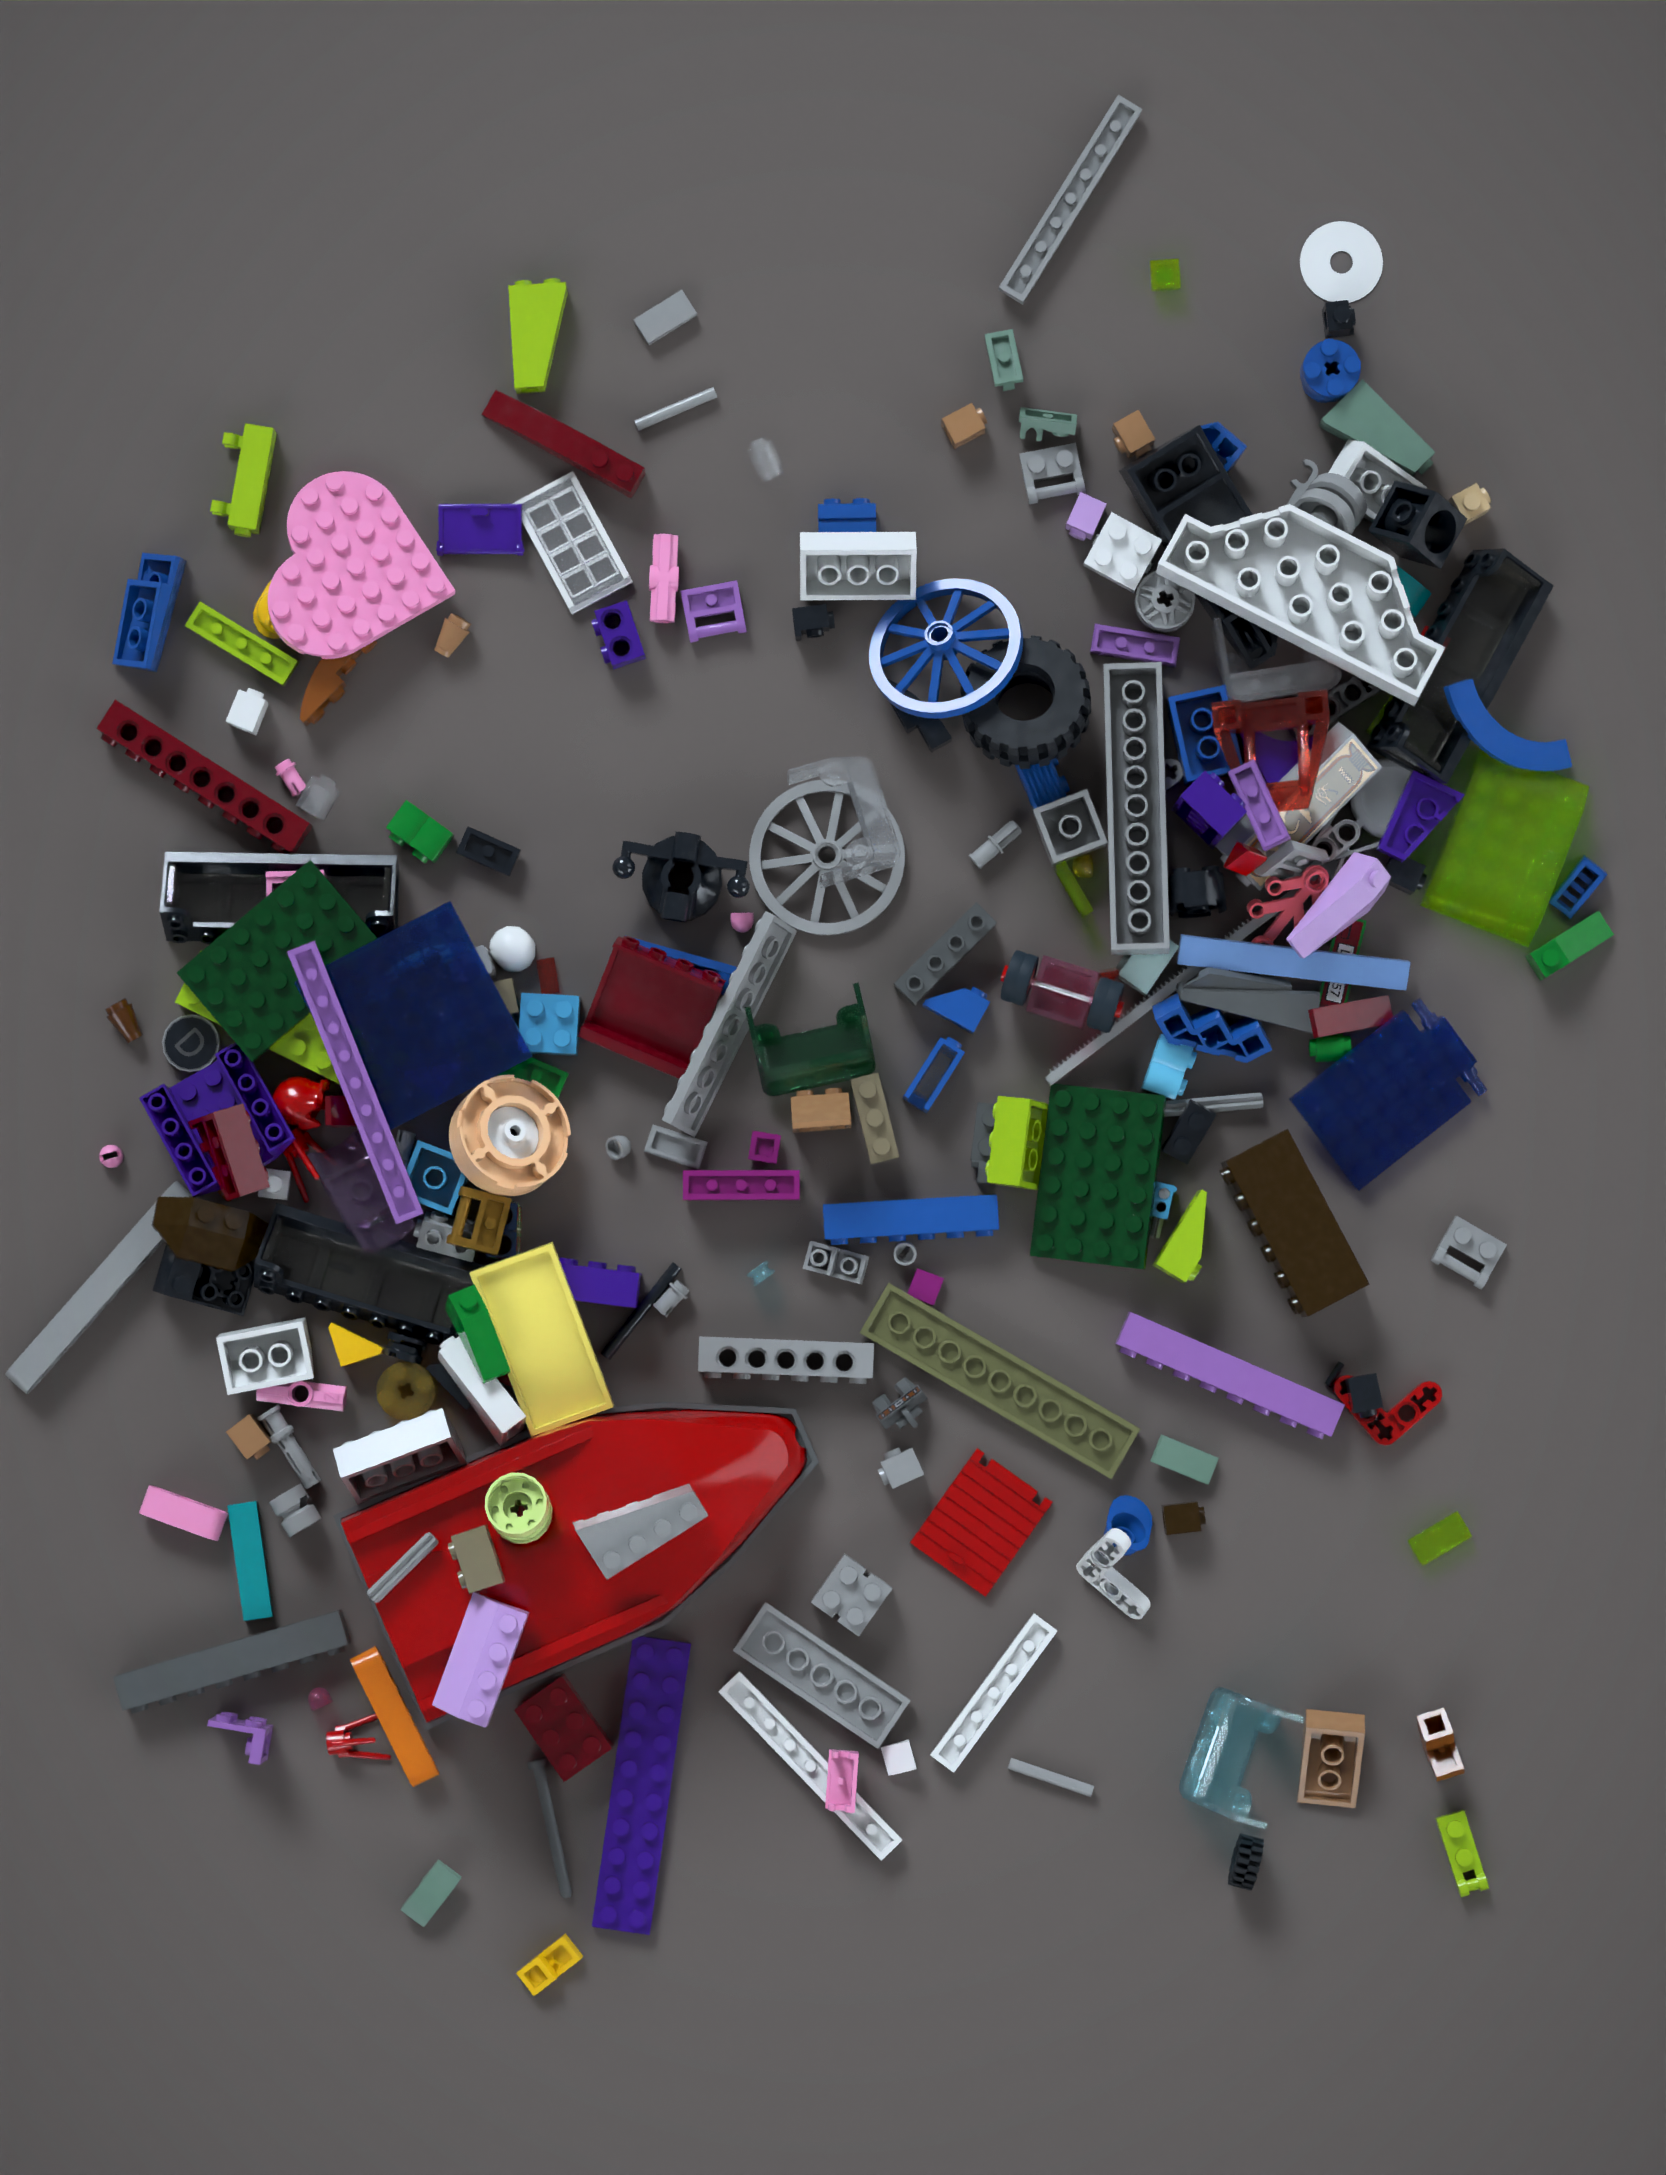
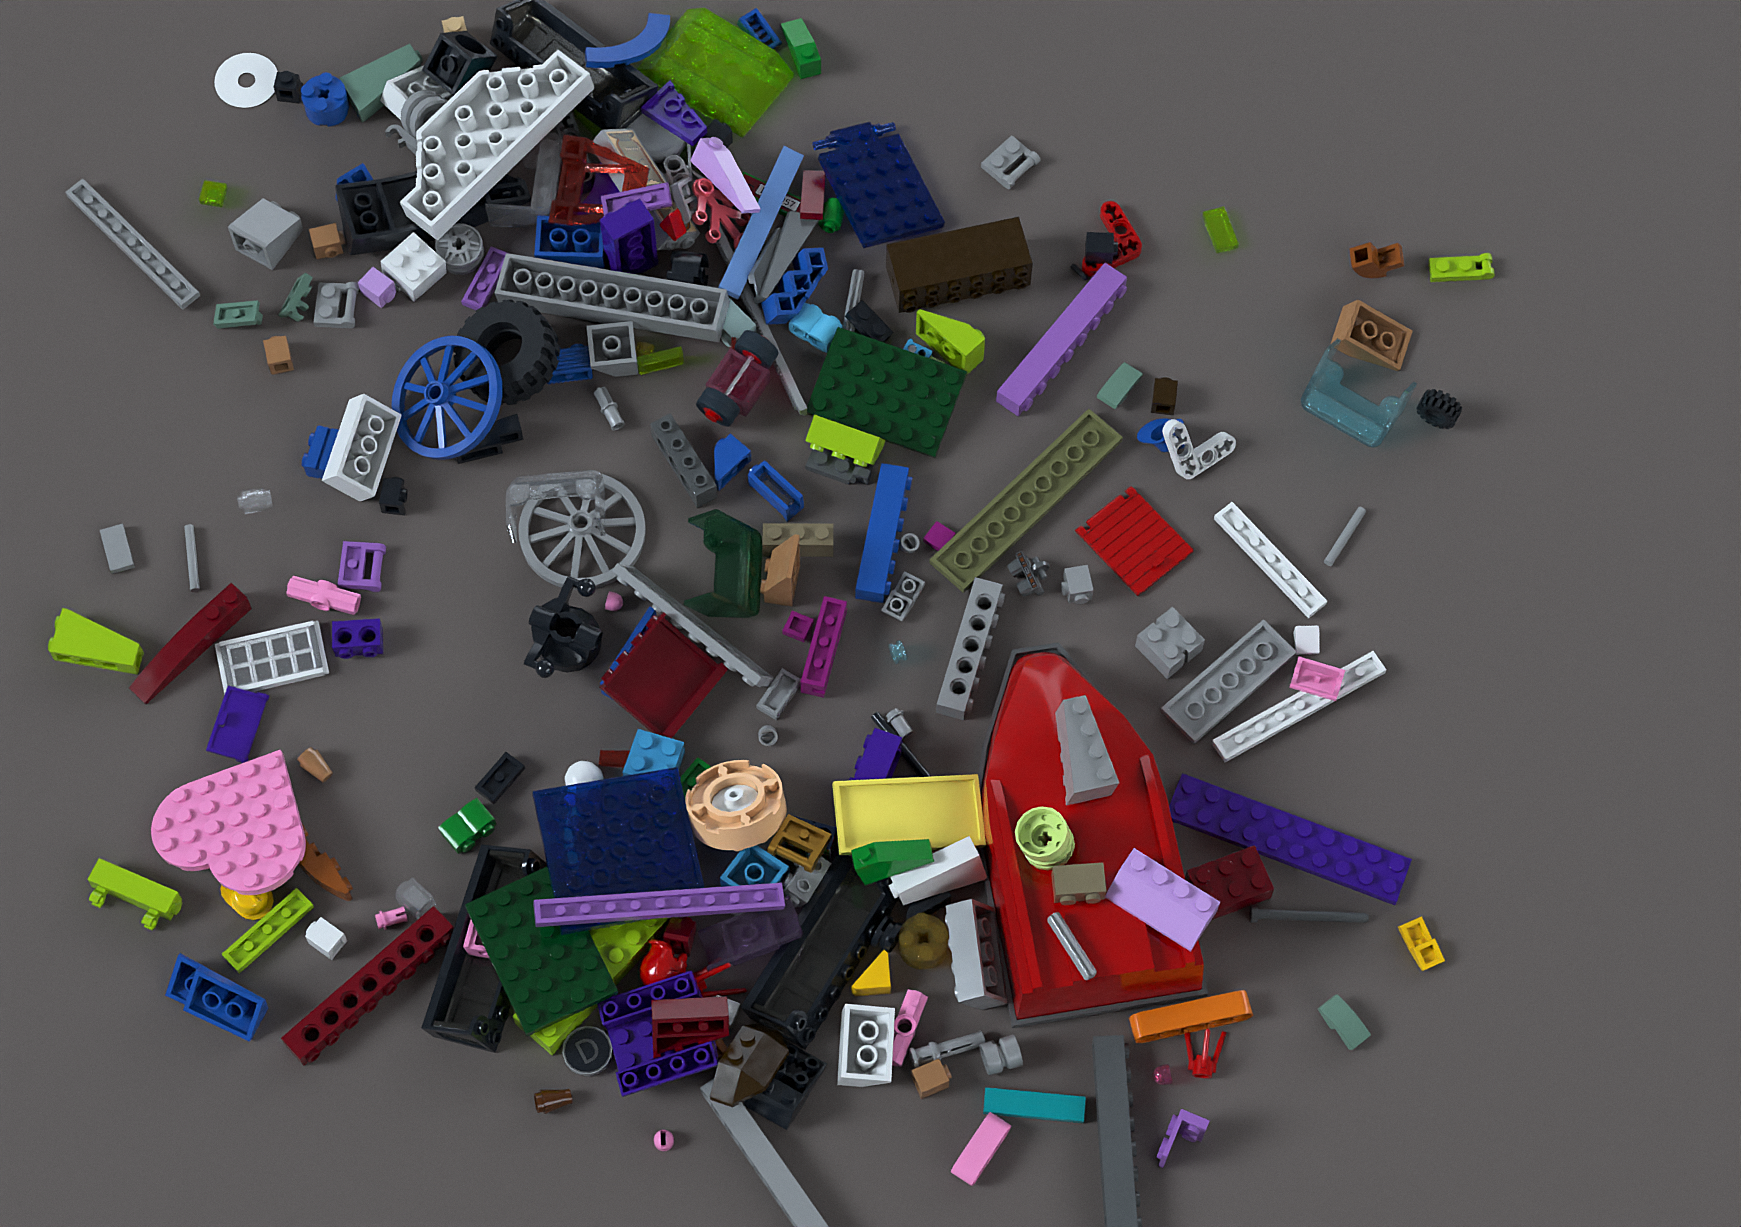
camera: 75 degrees left, 20 degrees down
none -> light grey slope [228,198,304,270]

